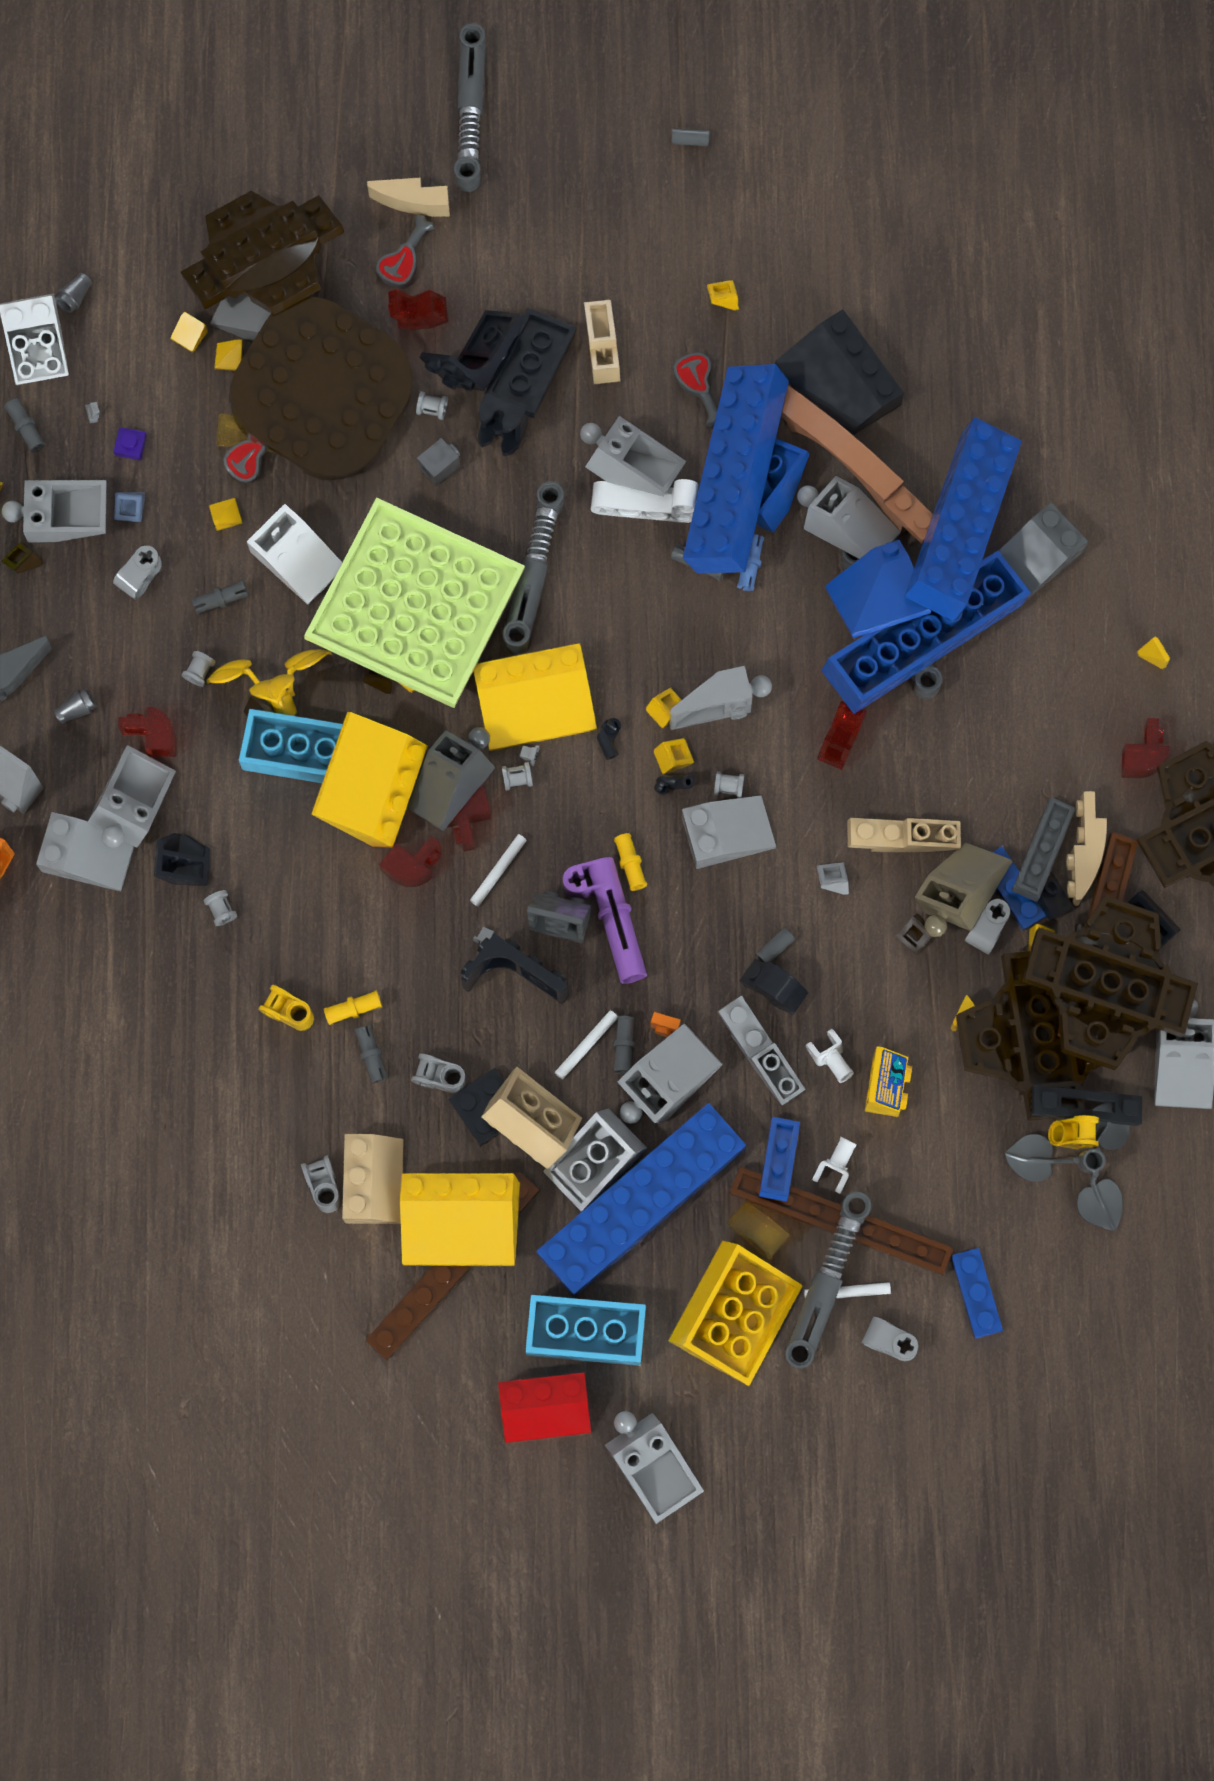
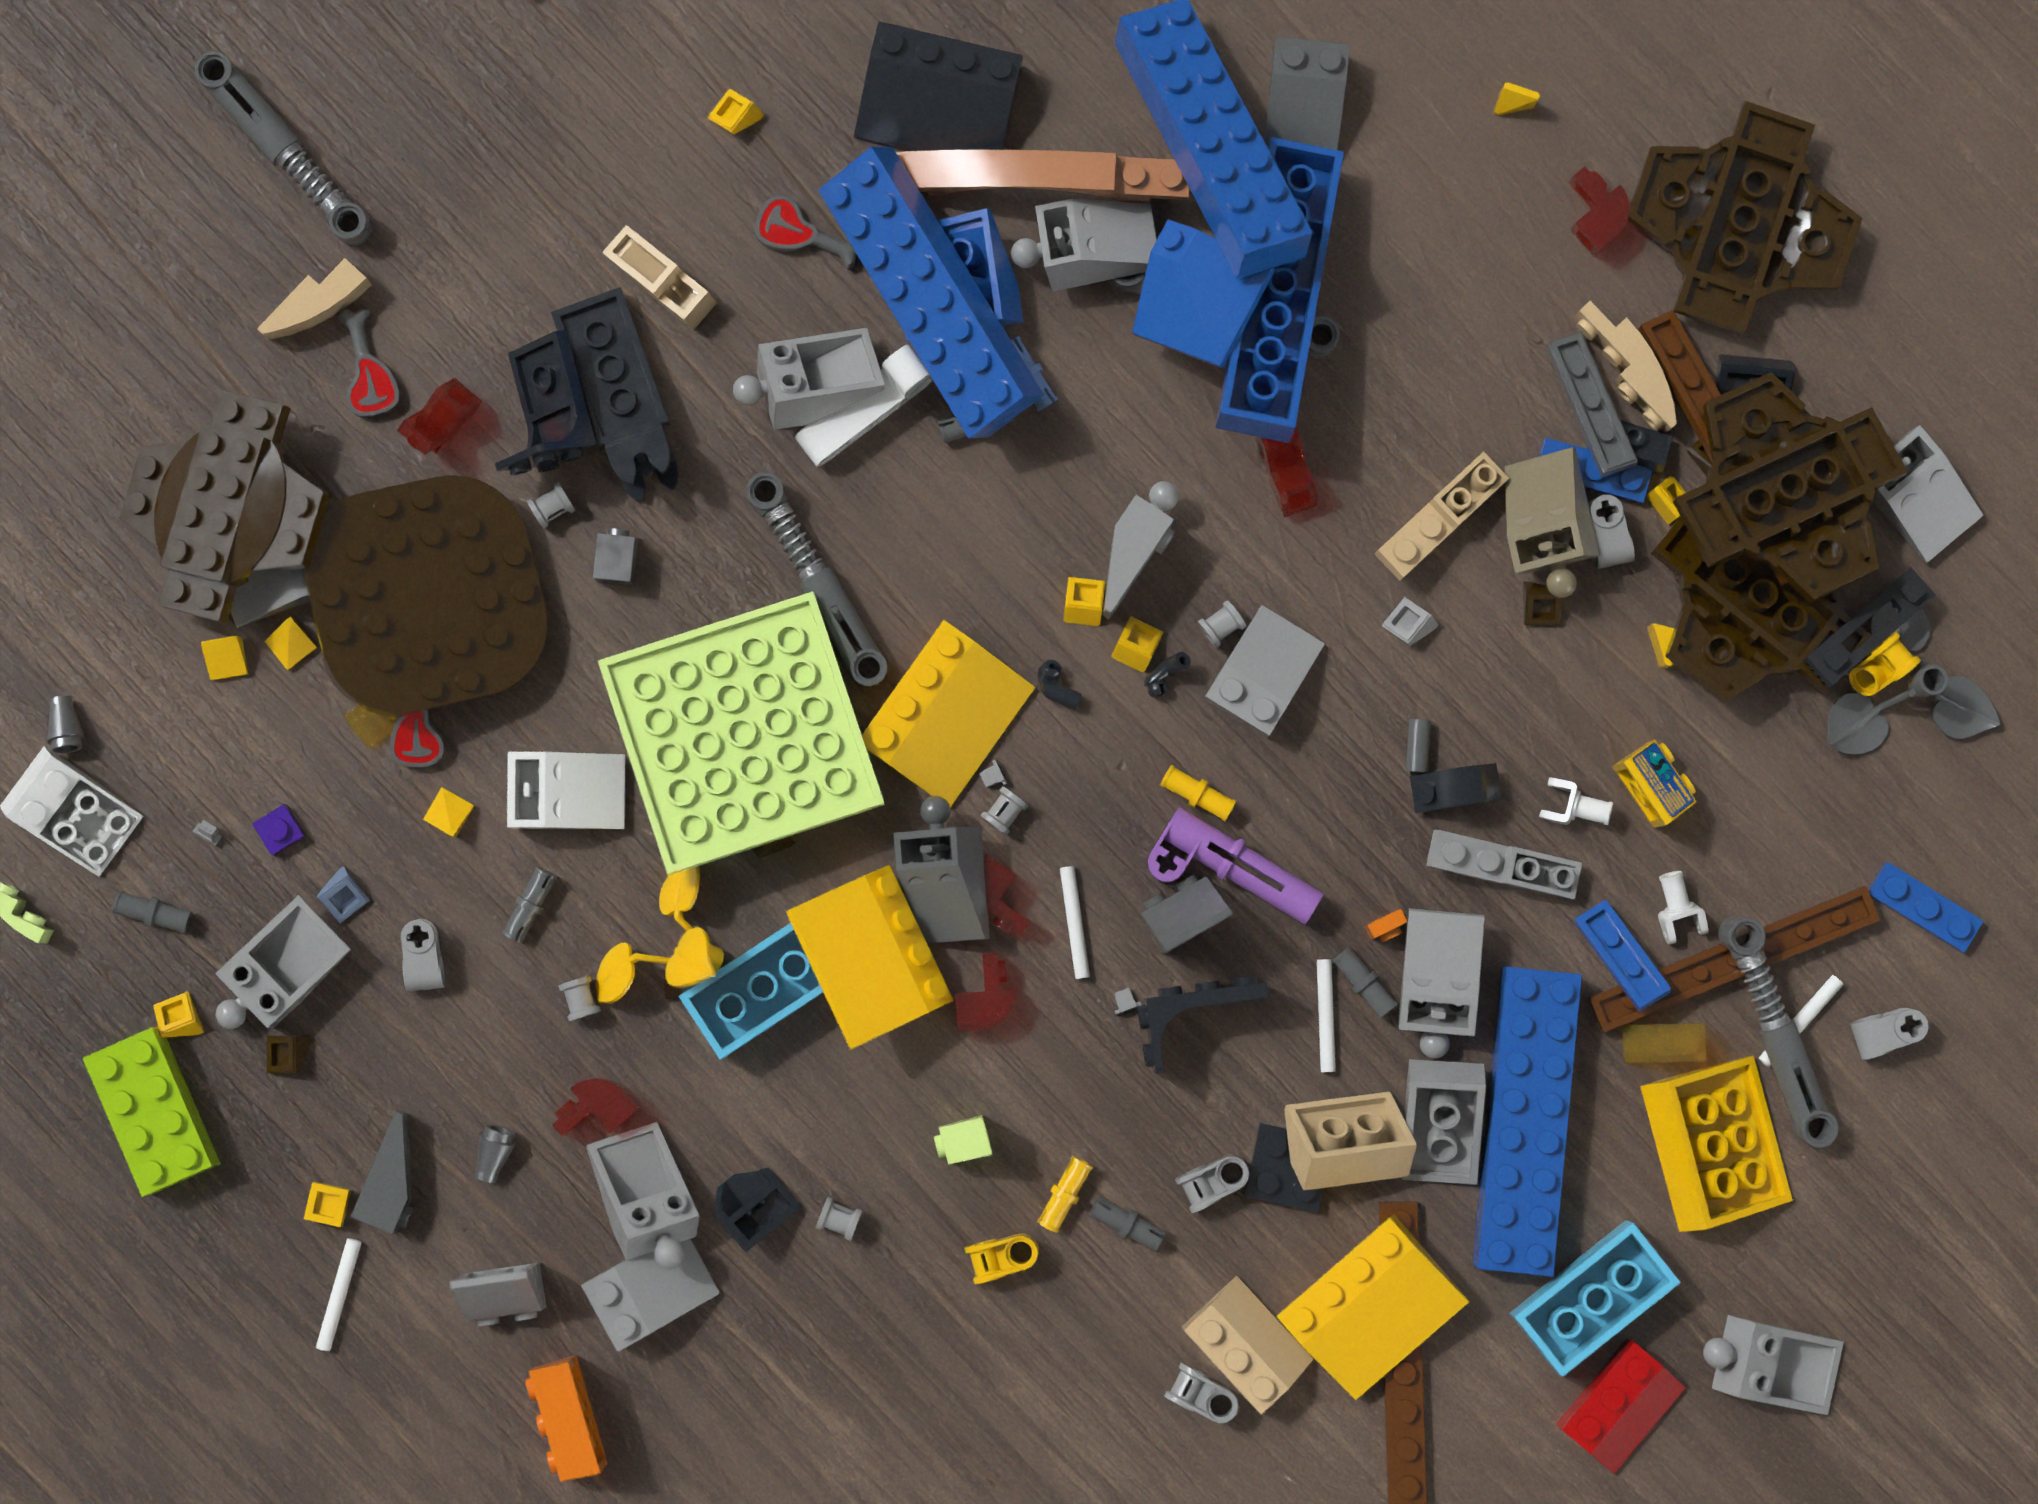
camera: 50 degrees left, 10 degrees up
none -> yellowish green slope [934,1115,992,1164]

